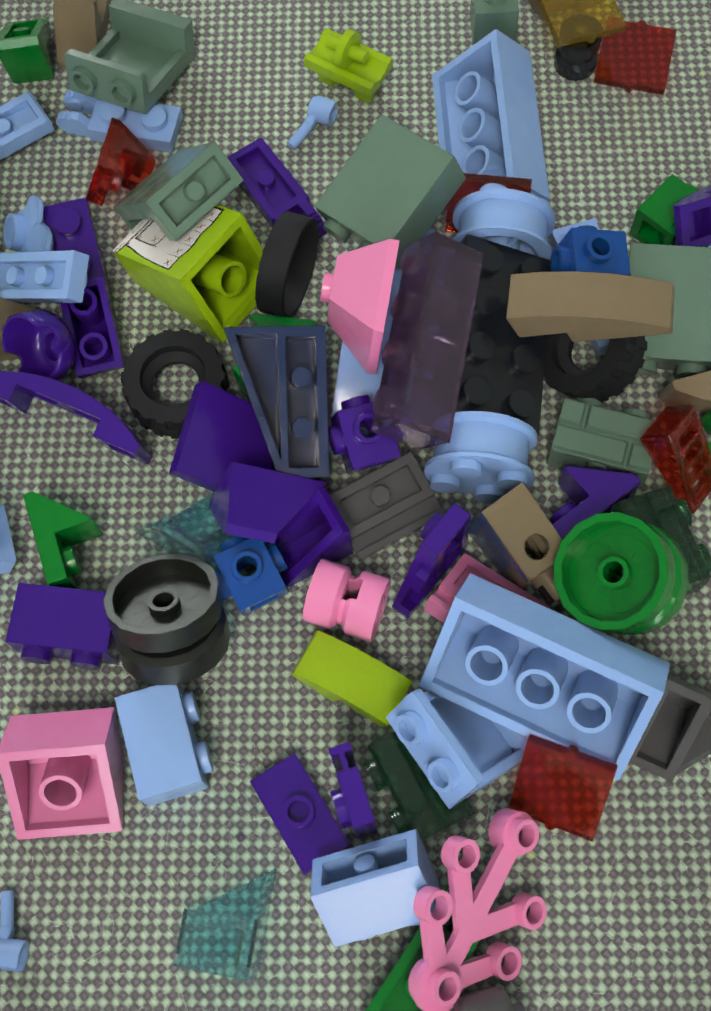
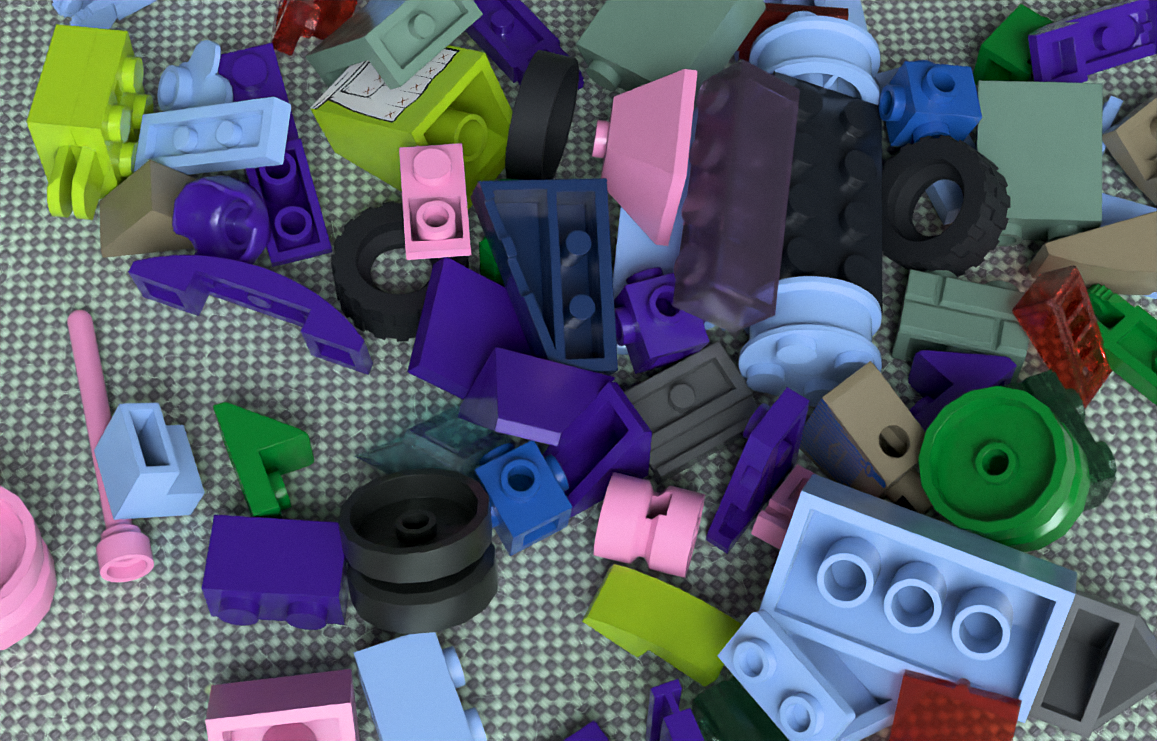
camera: 10 degrees left, 10 degrees down
dark tan slope [506,271,675,342] -> none
none -> bright pink slope [399,143,471,260]

